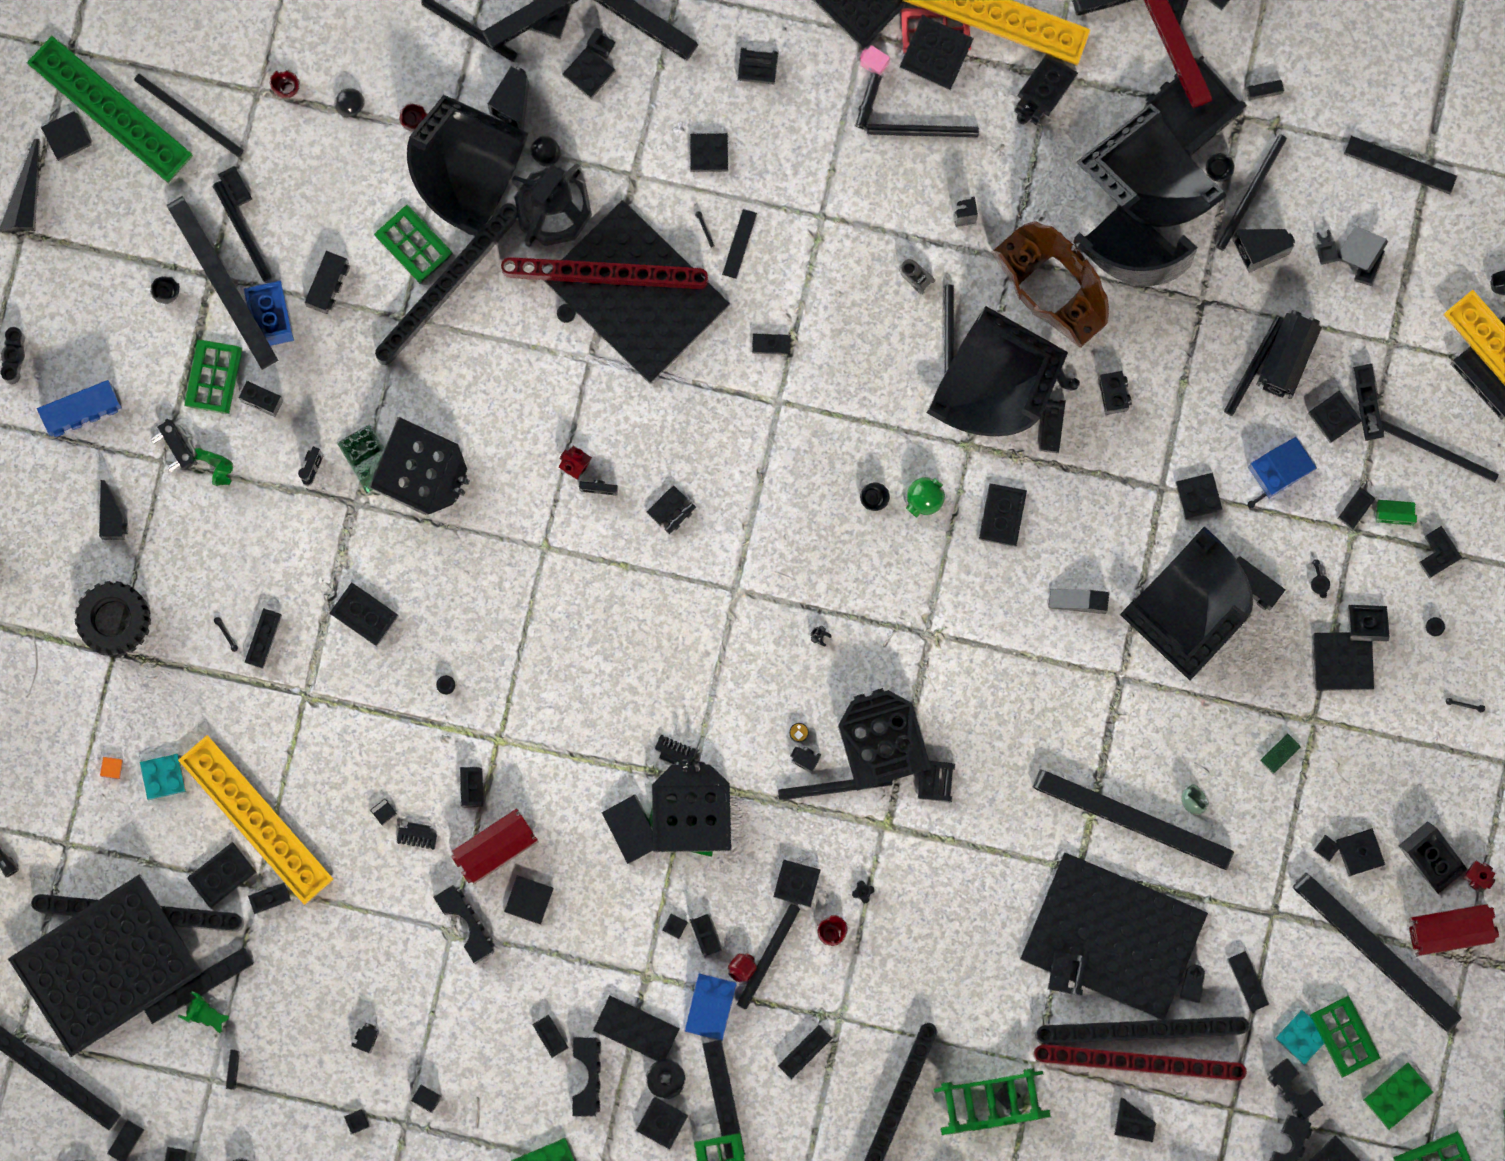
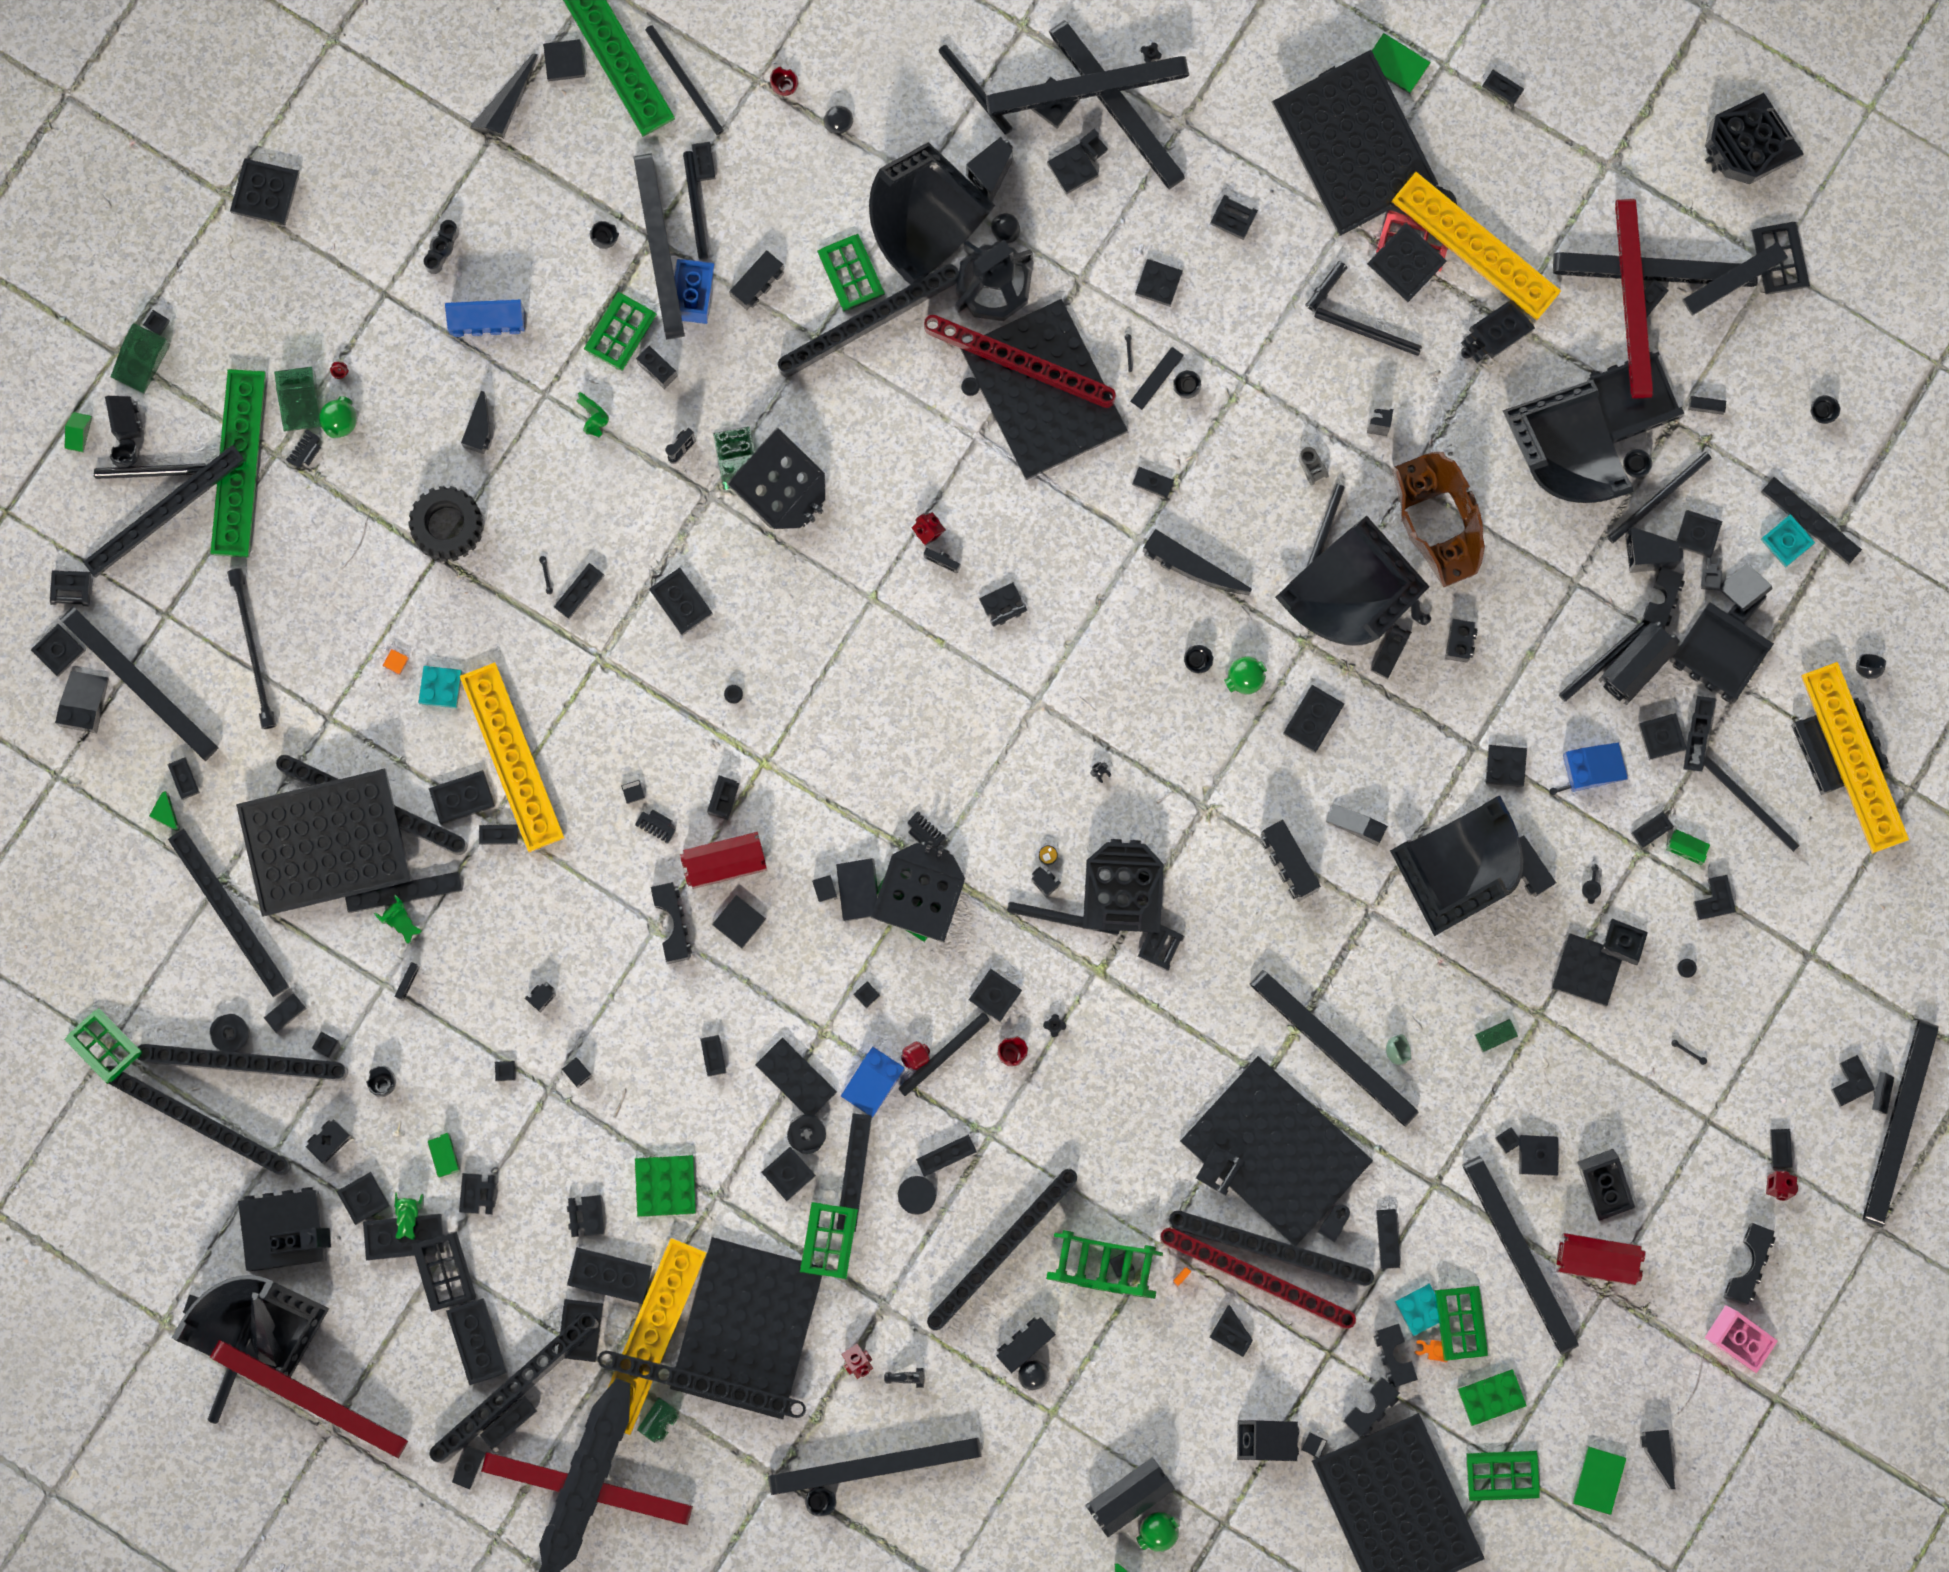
camera: 20 degrees right, 0 degrees up
black piece [151,419,198,472] -> none
dark red hair [399,103,427,132] -> none
black arch [572,1037,601,1117] -> none
black panel [689,914,722,957] -> none
bright pink brick [860,45,890,77] -> none
black panel [1073,204,1198,286] -> none
dark red brick [1463,860,1496,891] -> none
none -> black panel [812,875,838,902]
none -> black tile [897,1176,936,1215]
none -> black slope [1142,529,1252,596]
none -> black hair [1173,370,1202,399]
none -> orange tile [1173,1267,1192,1287]
none -> black brick [1259,819,1321,902]
none -> orange plate [1414,1340,1448,1362]
none -> black arch [1641,566,1685,627]
none -> black panel [1670,602,1774,703]
none -> black plate [1676,510,1723,557]
none -> teal plate [1760,514,1815,568]
none -> black hair [1810,395,1841,424]

